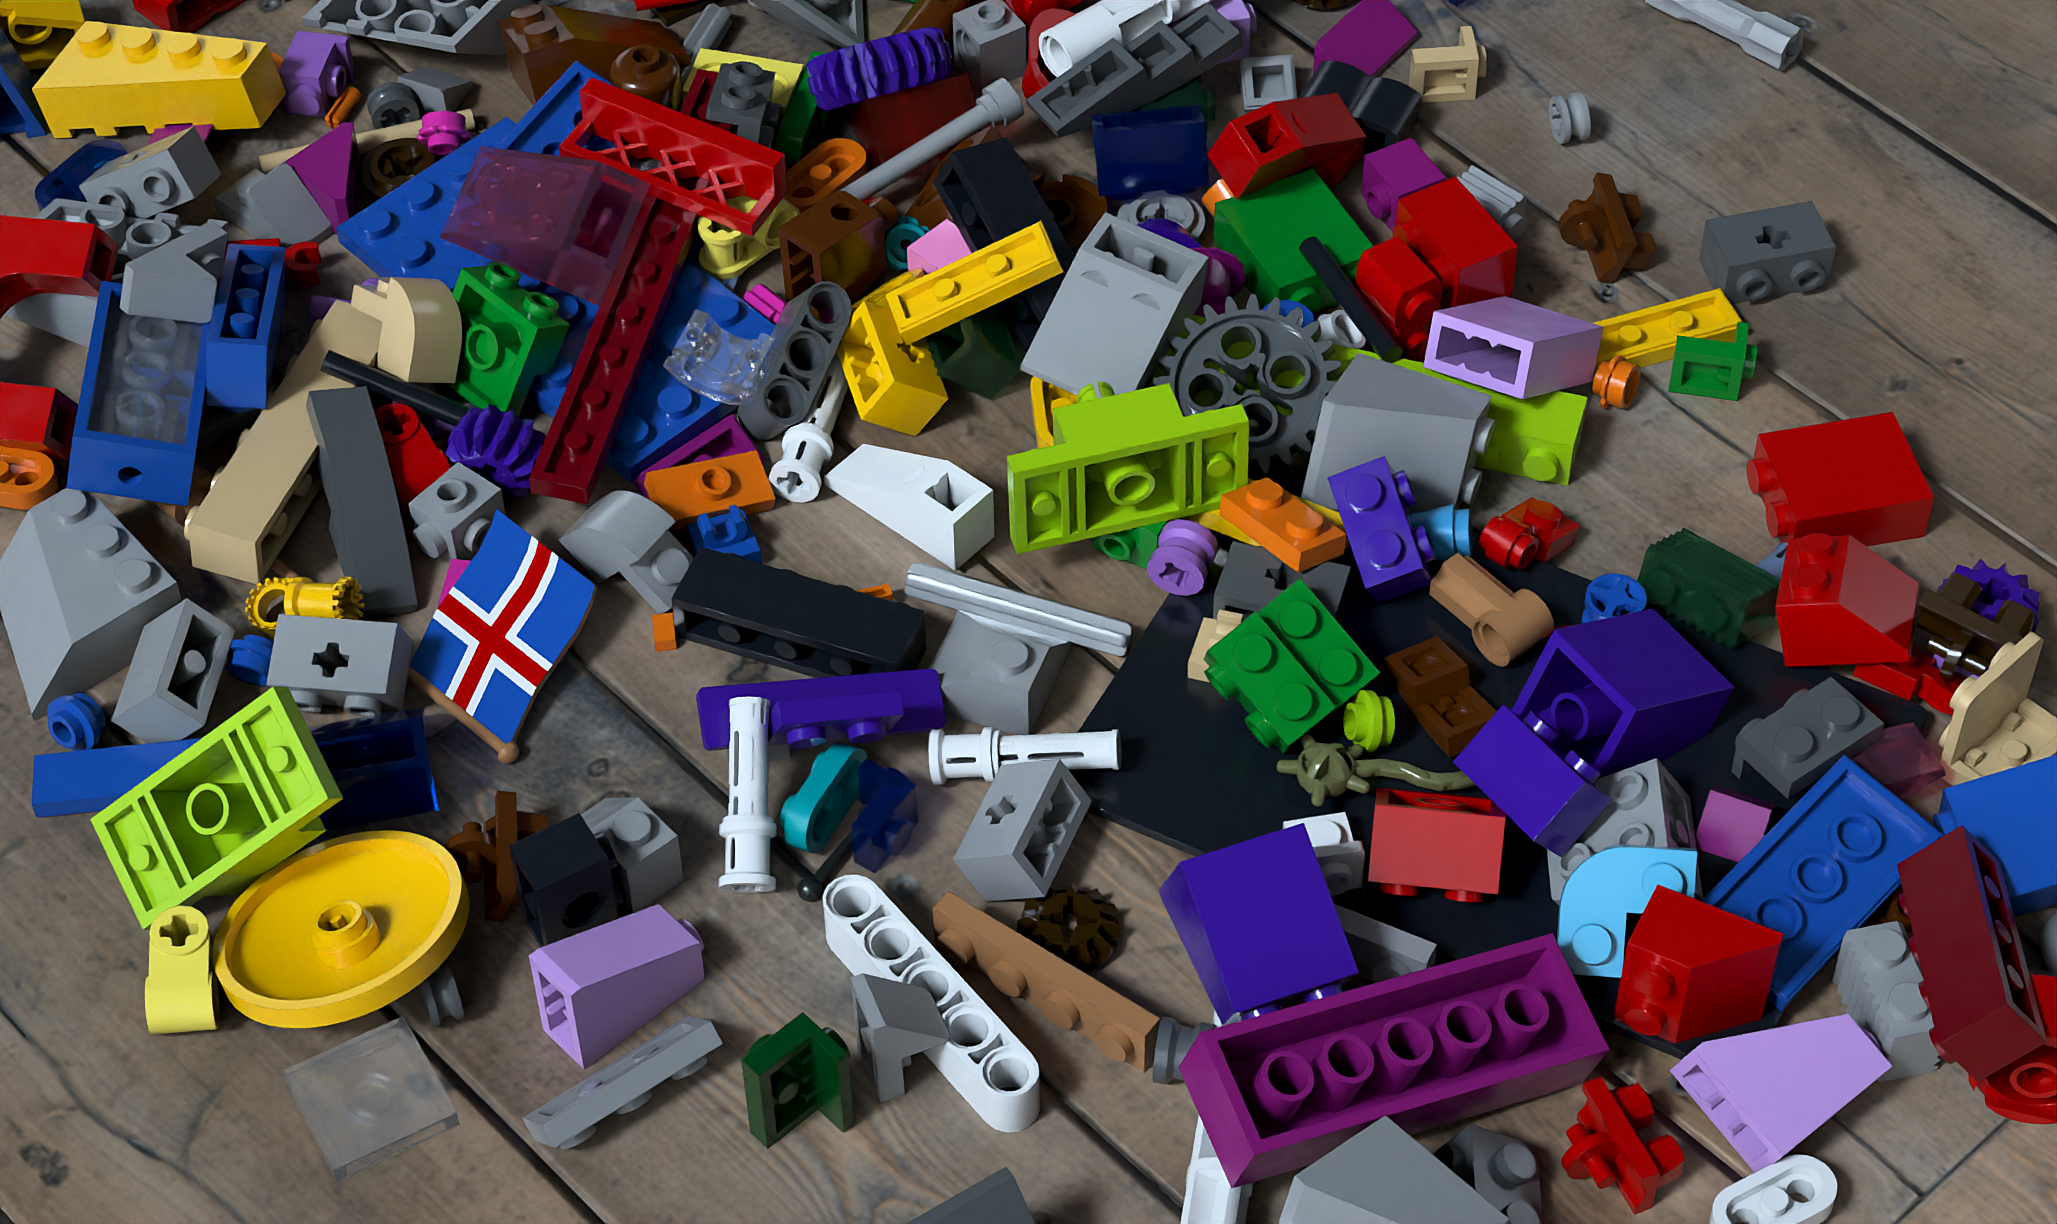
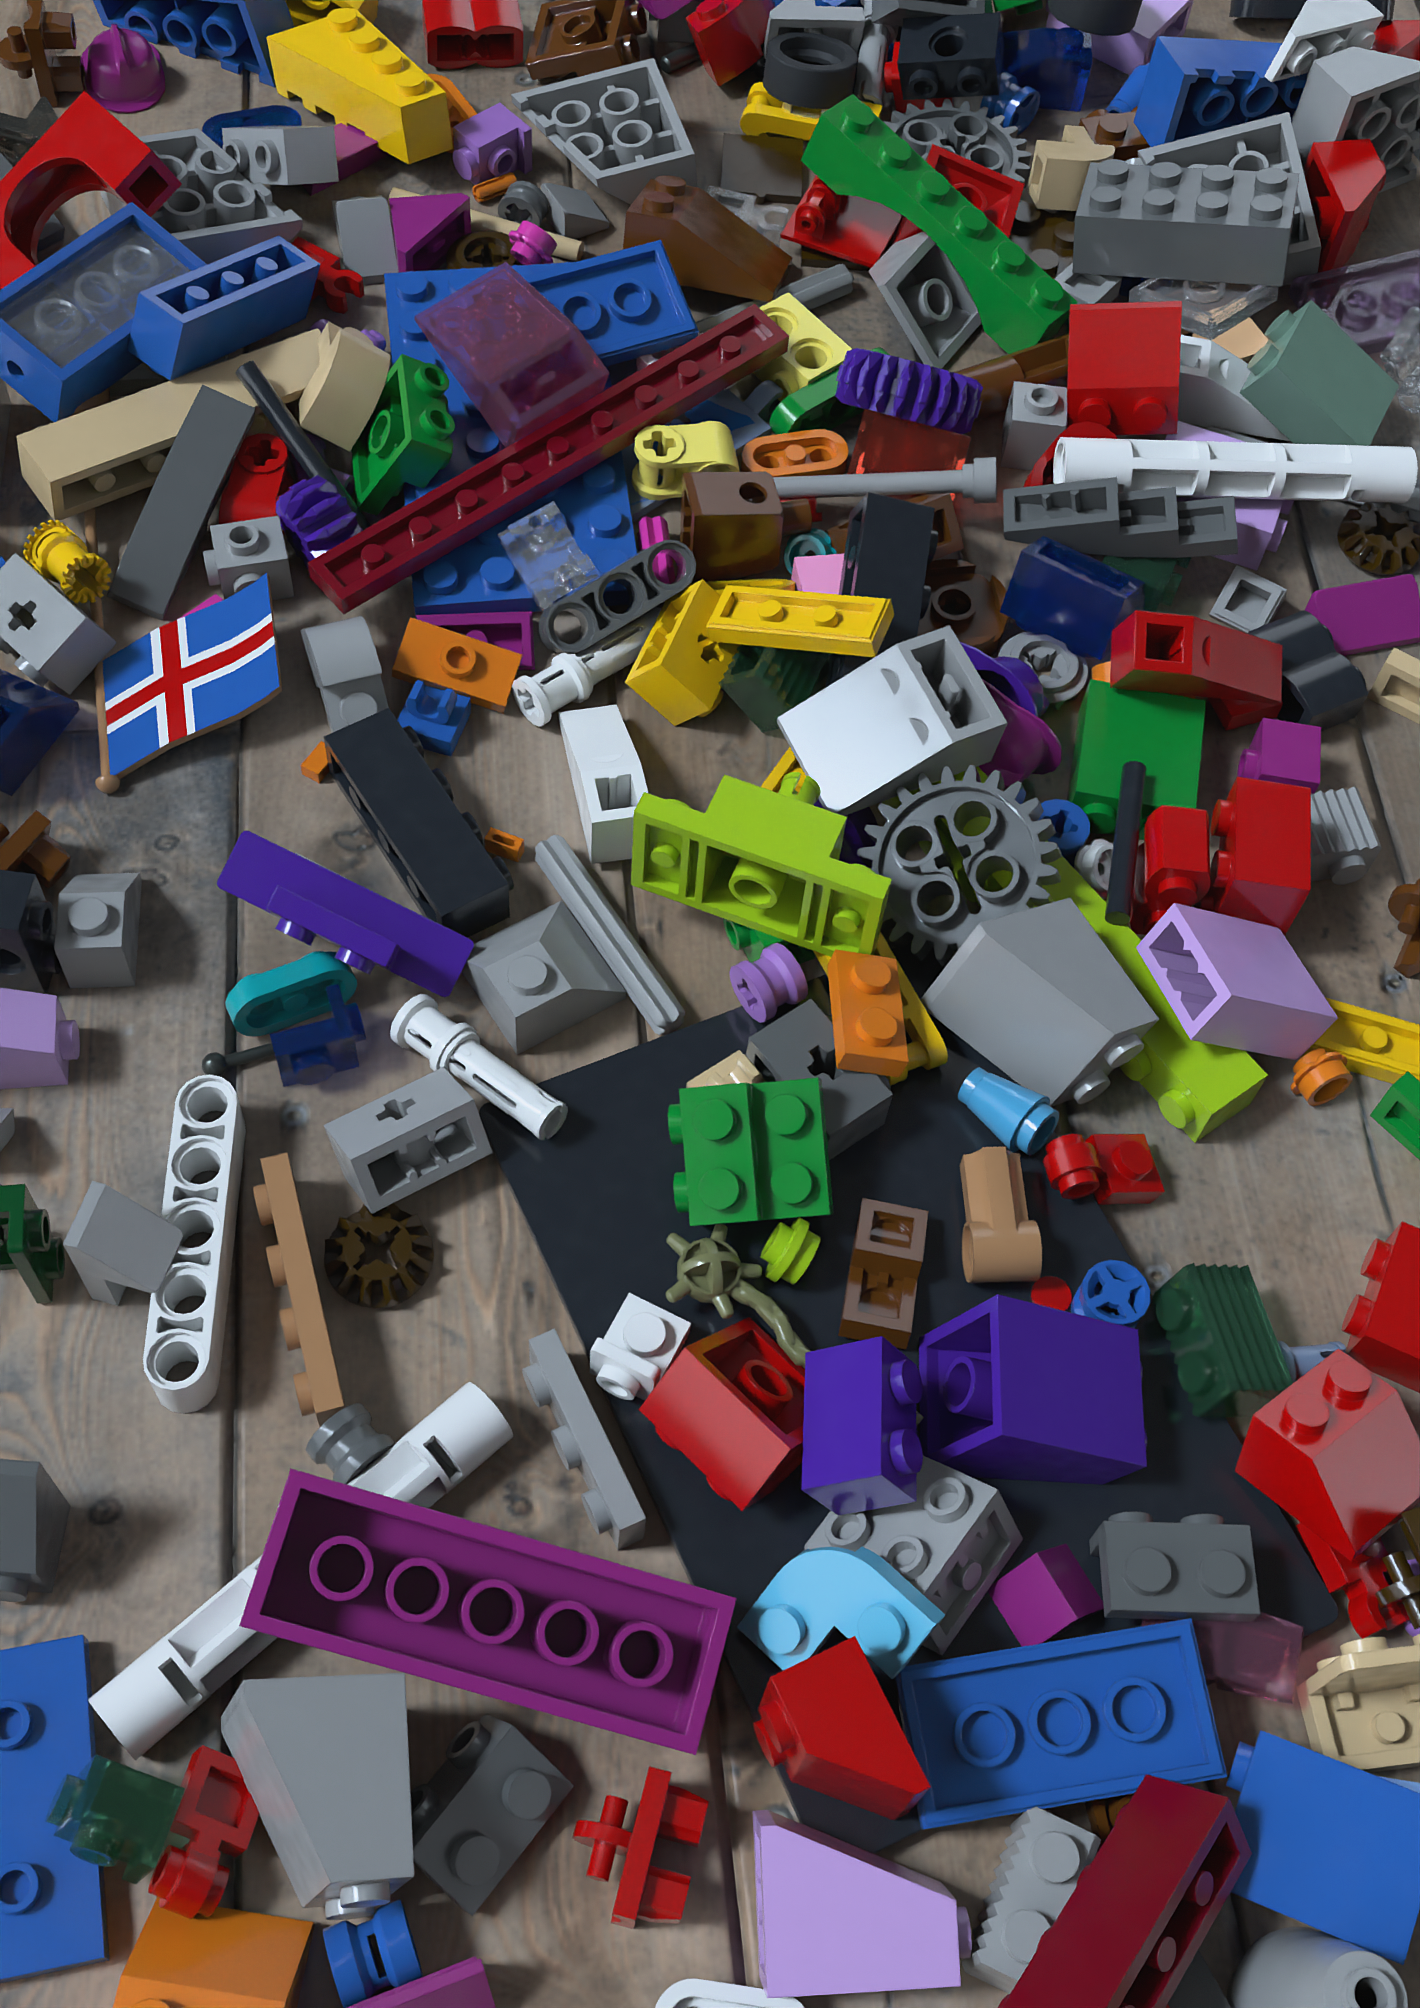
camera: 30 degrees right, 10 degrees up
light grey slope [120,220,228,323] -> none
red fence [559,77,787,237] -> none
reddish brown head [610,44,682,111] -> none
dark grey bracket [706,61,781,149] -> none
white pin [718,697,777,893] -> none
dark purple slope [1159,823,1359,1025] -> none
dark purple brick [1327,456,1436,604] -> none

